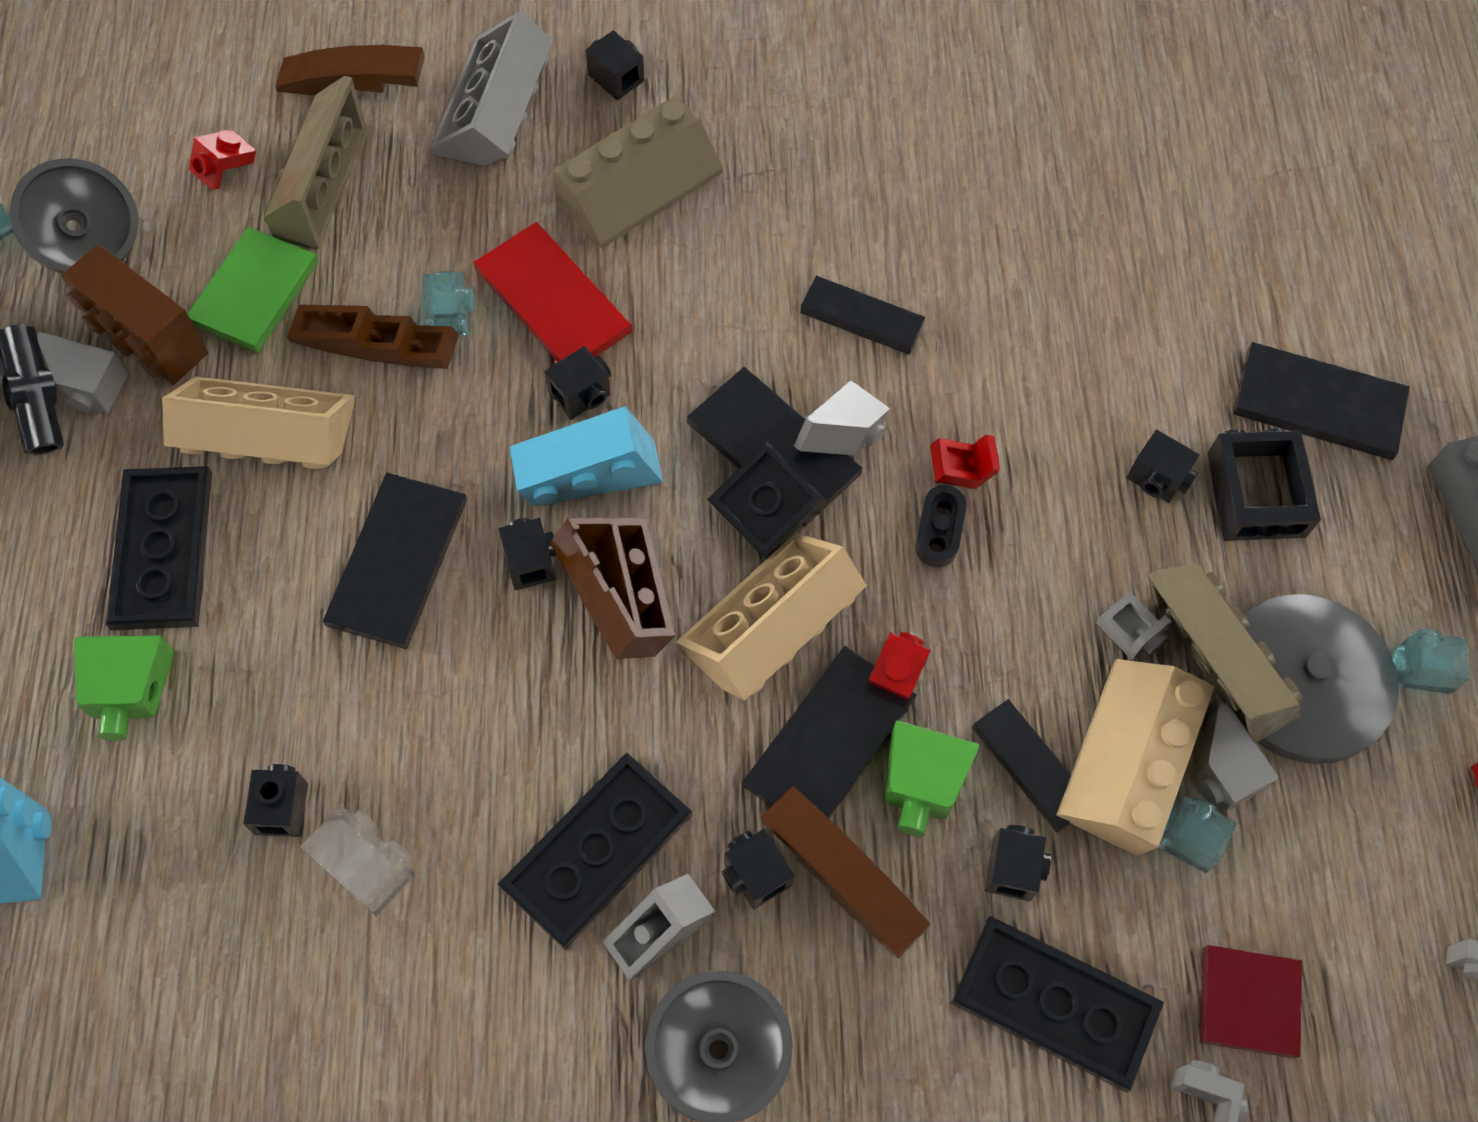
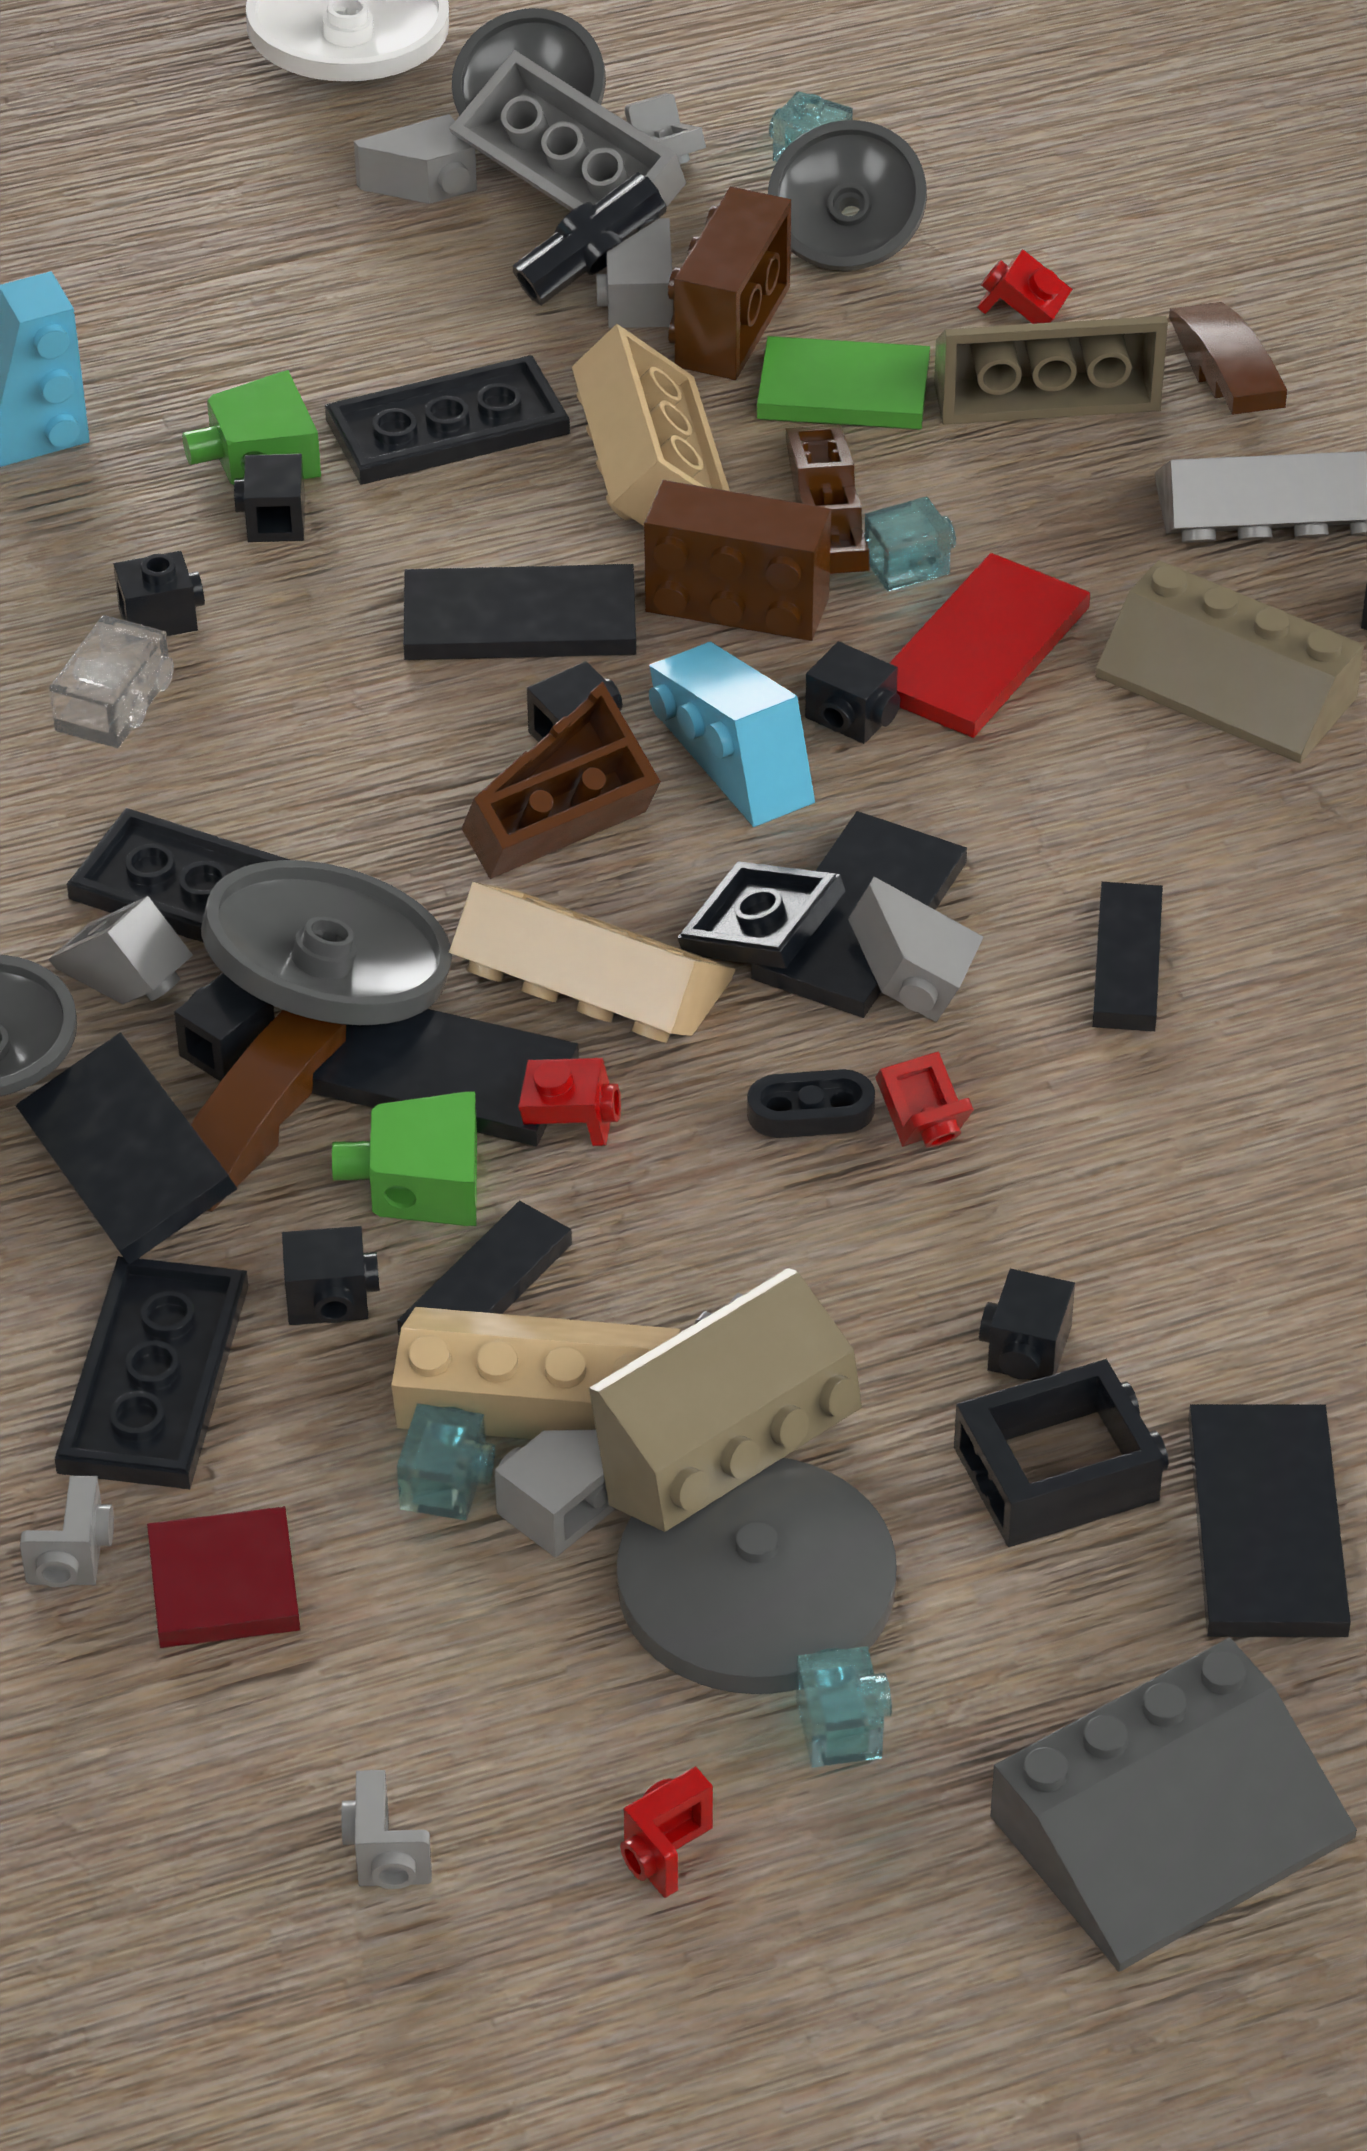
camera: 75 degrees right, 20 degrees down
none -> black tile [15,1032,237,1265]
none -> dark grey dish [201,860,452,1025]
none -> black brick [234,454,305,542]
none -> reddish brown brick [644,480,831,641]

